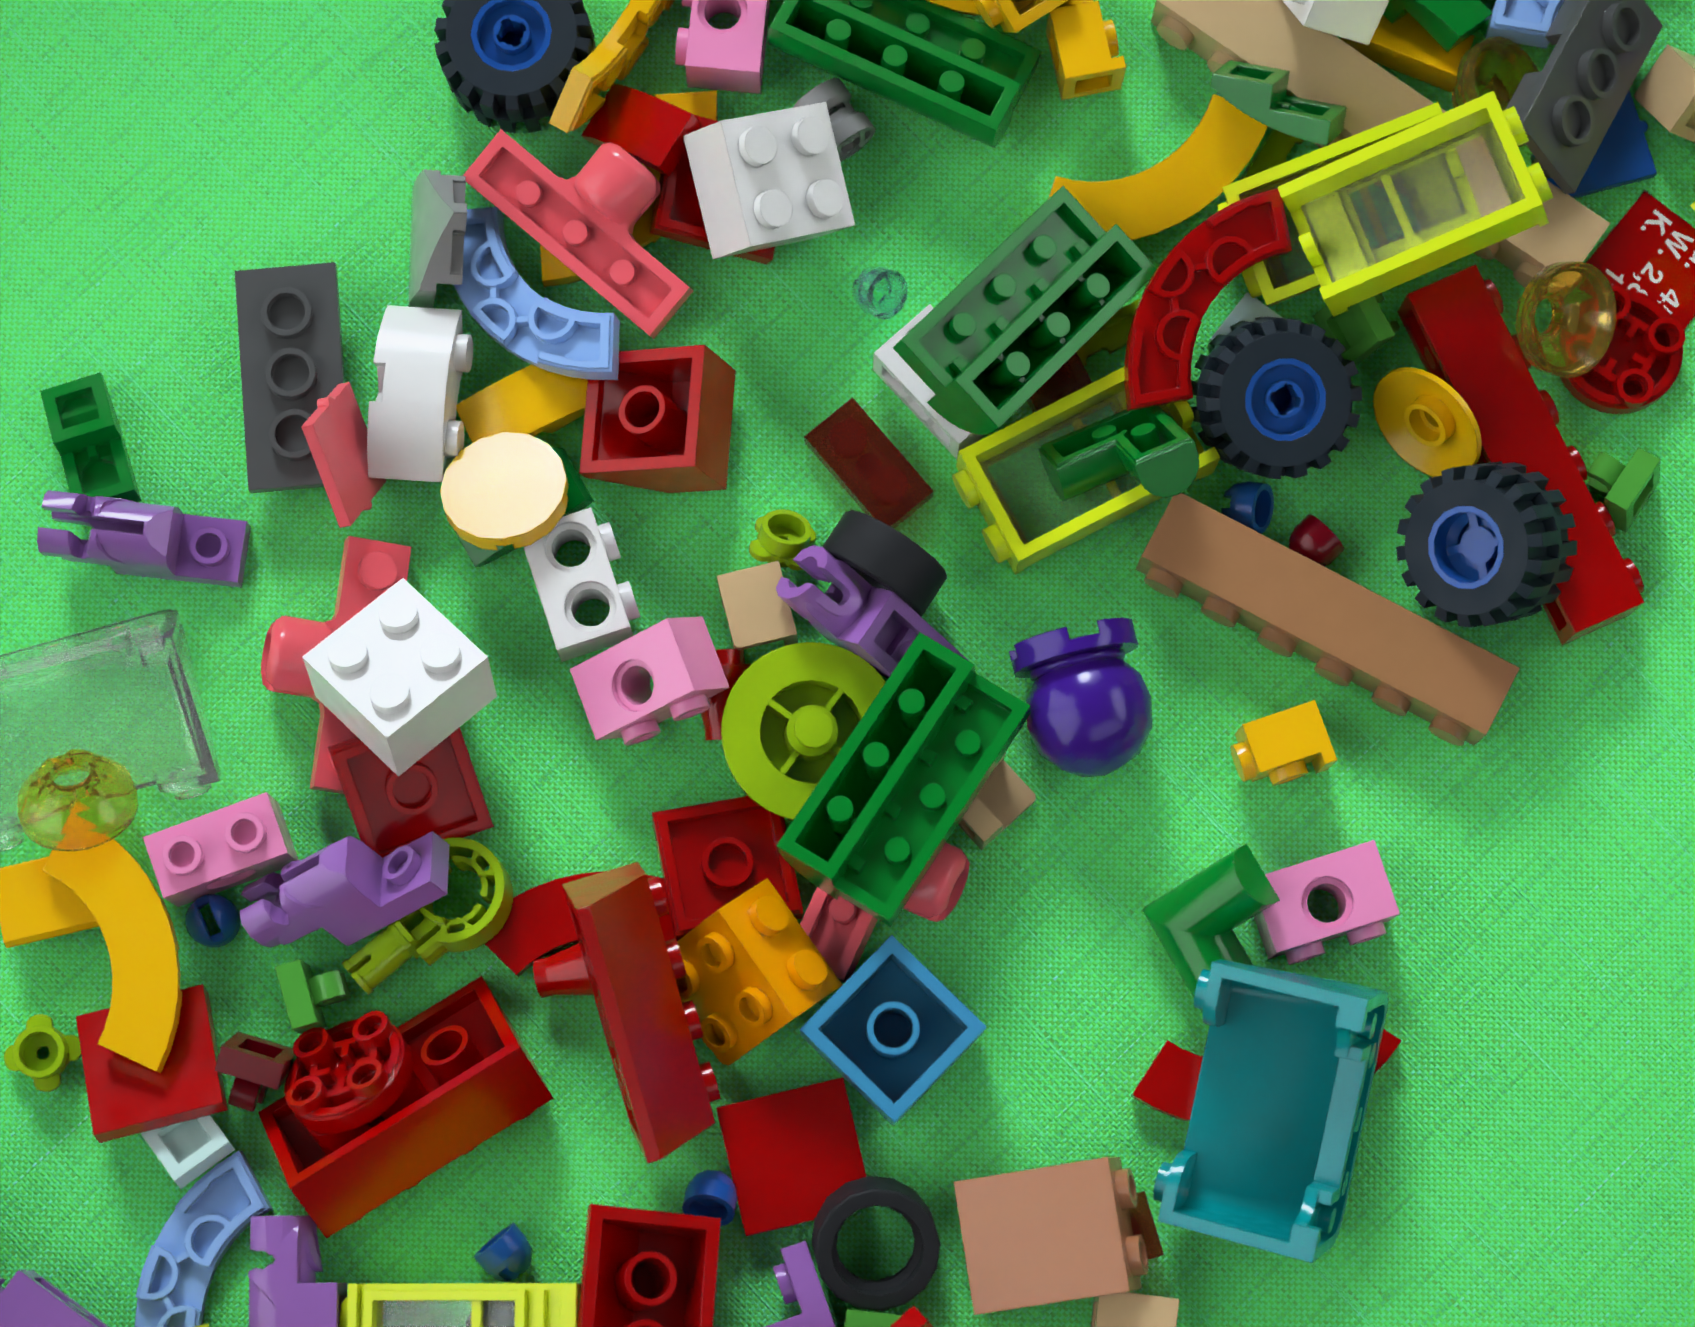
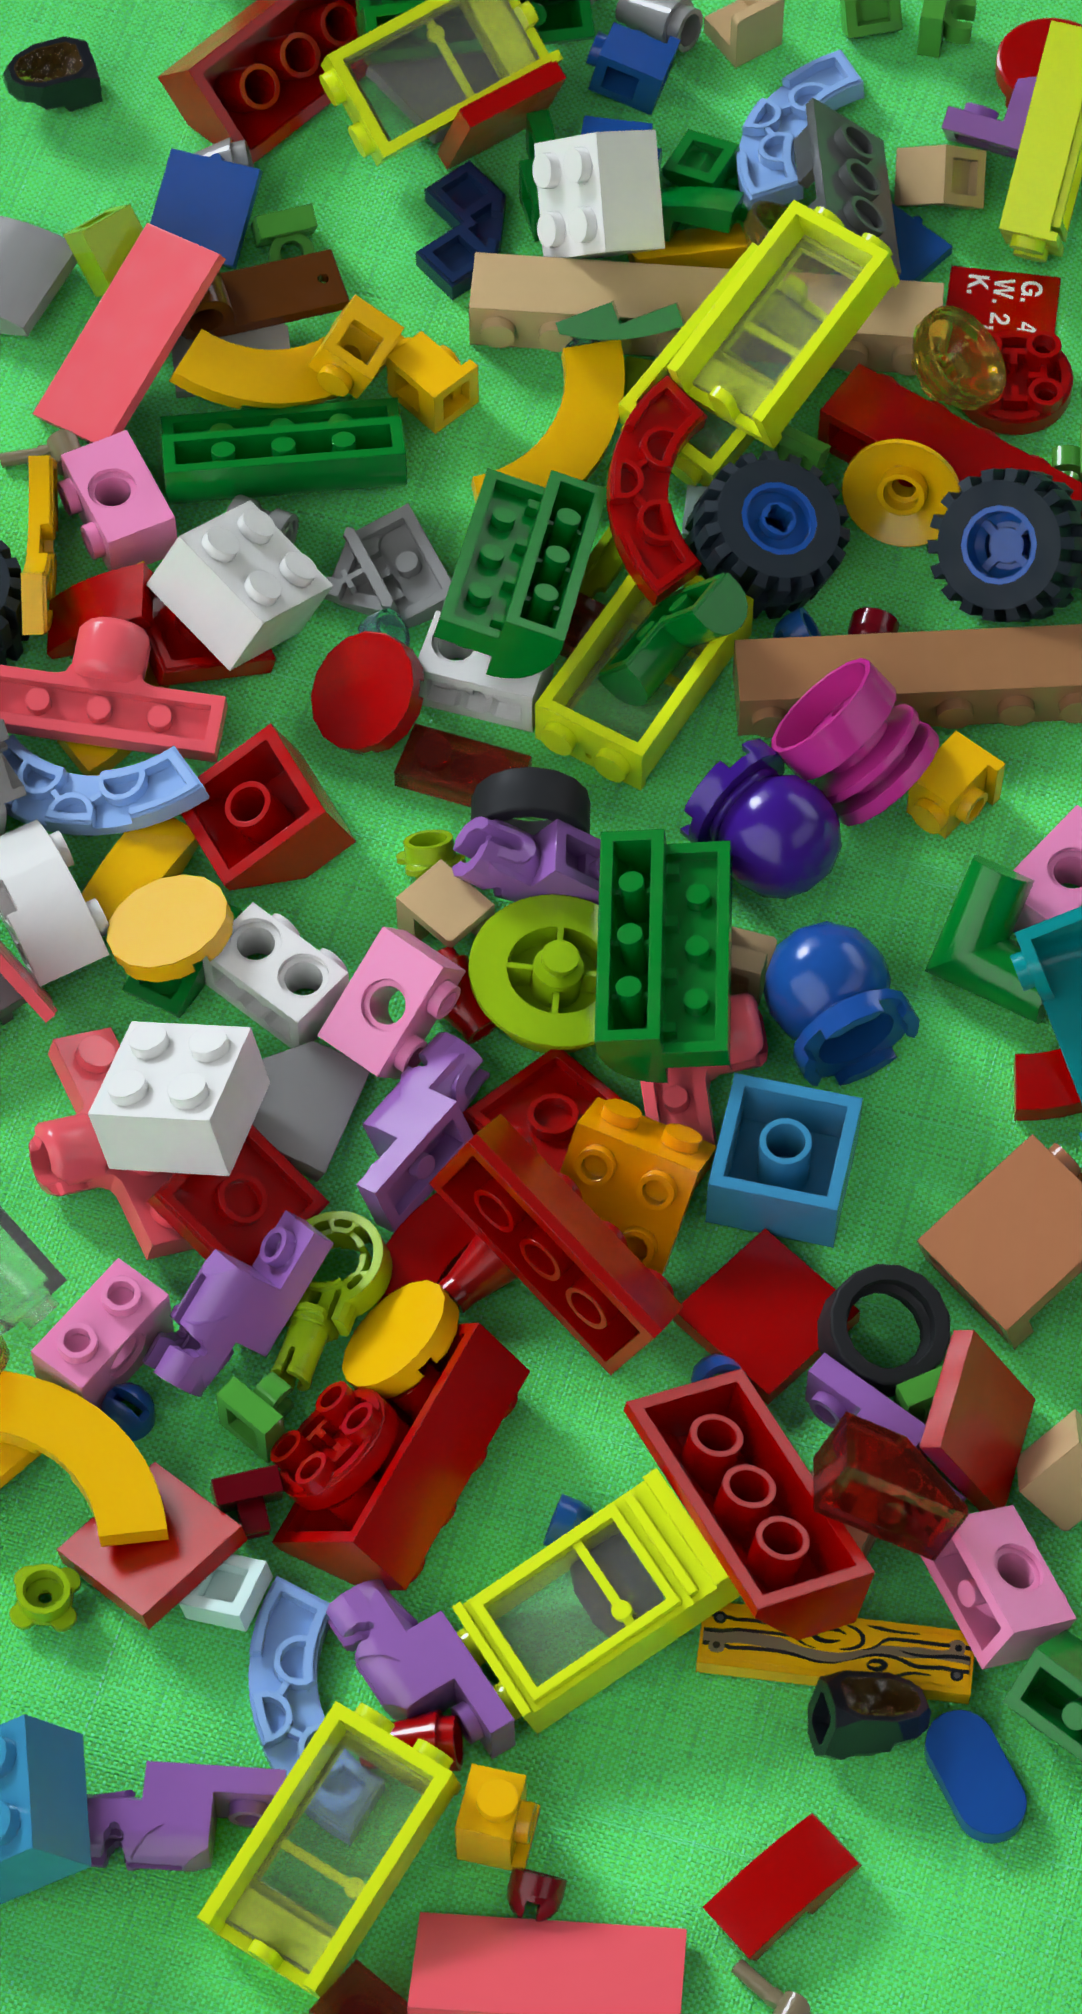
camera: 30 degrees left, 20 degrees down
none -> light grey slope [252,1041,370,1182]
none -> red tile [311,631,424,754]
none -> light grey slope [324,503,451,628]
none -> yellow tile [342,1280,460,1399]
none -> medium lavender plate [356,1032,490,1233]
none -> blue tile [763,921,920,1086]
none -> dark pink wheel [771,658,939,827]

